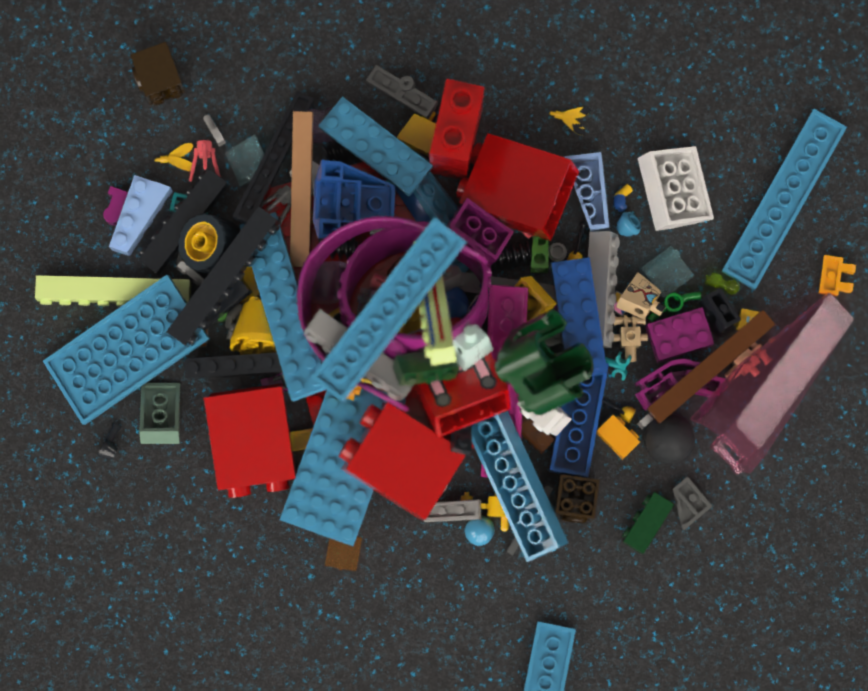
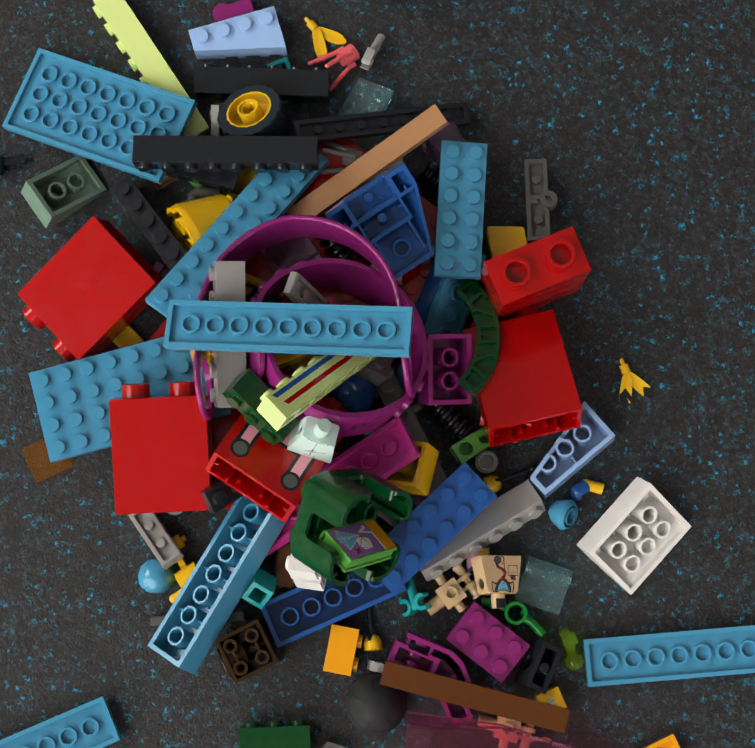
camera: 60 degrees right, 0 degrees up
none -> teal brick [241,568,277,610]
none -> light grey tile [283,271,330,304]
none -> piece [319,518,398,573]
none -> dark green tile [455,279,501,398]

